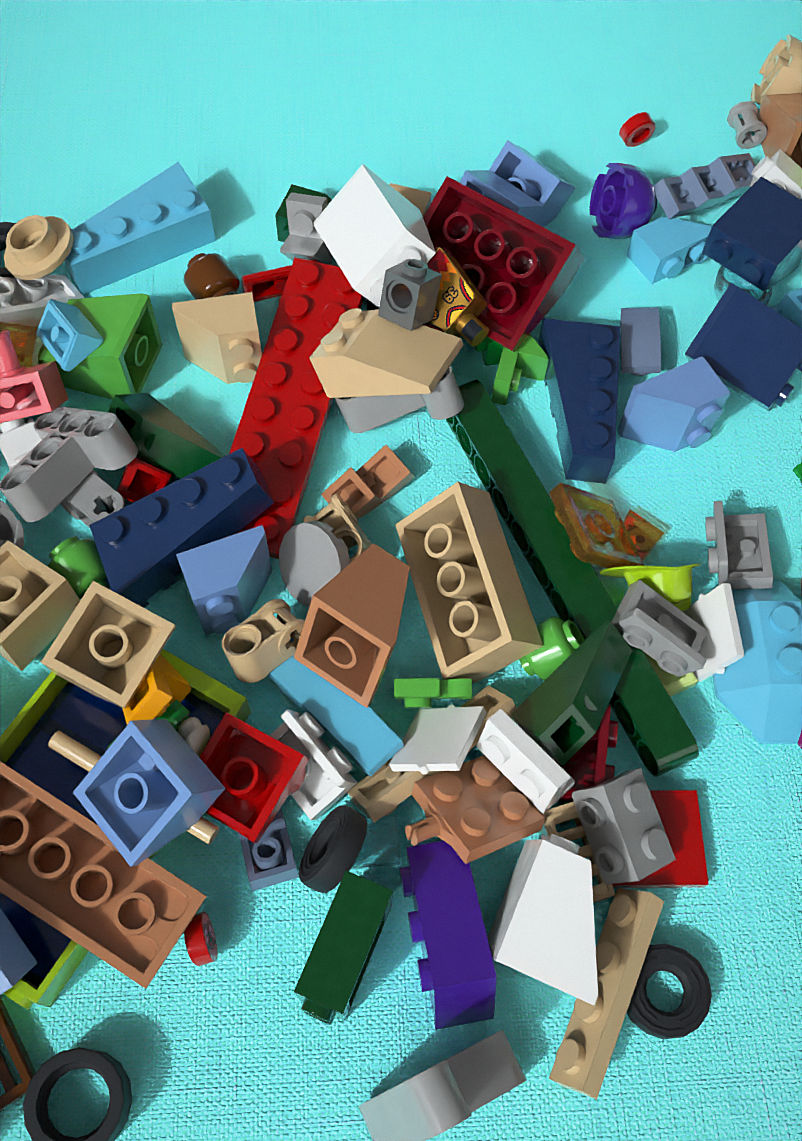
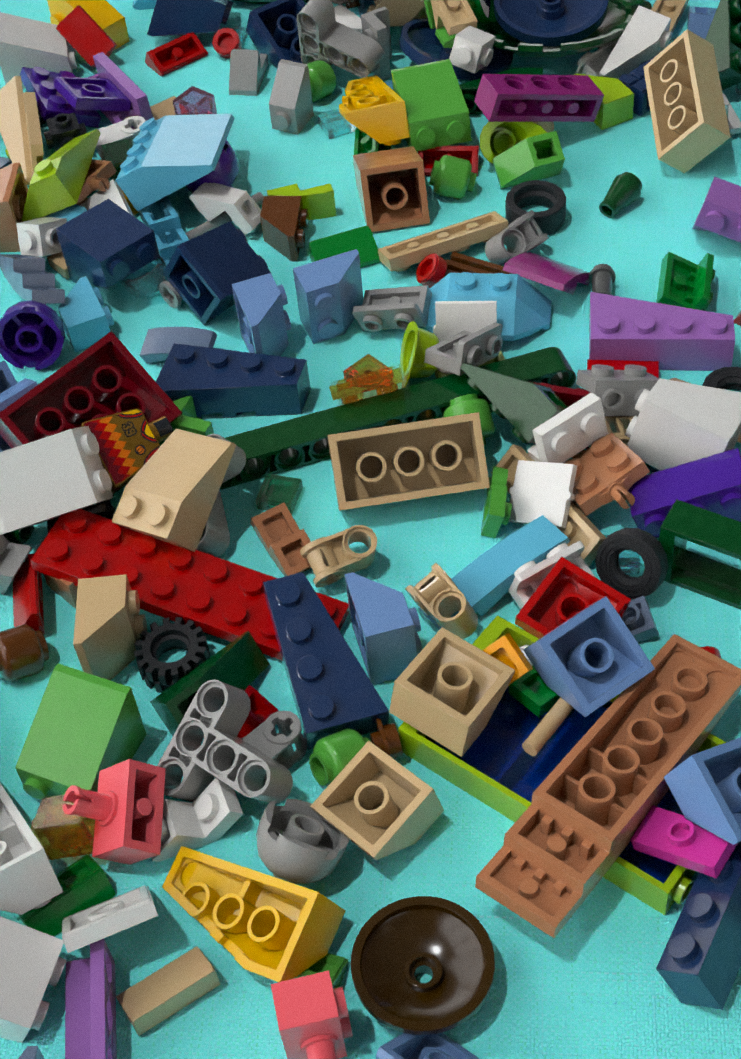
camera: 75 degrees left, 15 degrees down
medium azure slope [36,299,104,371] -> none
light grey tile [279,521,351,607] -> none
nougat slope [294,543,410,708] -> none
dark grey brick [378,259,442,331] -> none
none -> black tyre [134,617,210,693]
none -> clear green tile [255,474,303,515]
none -> medium blue slope [293,249,364,344]
none -> medium lavender wedge [589,292,735,371]

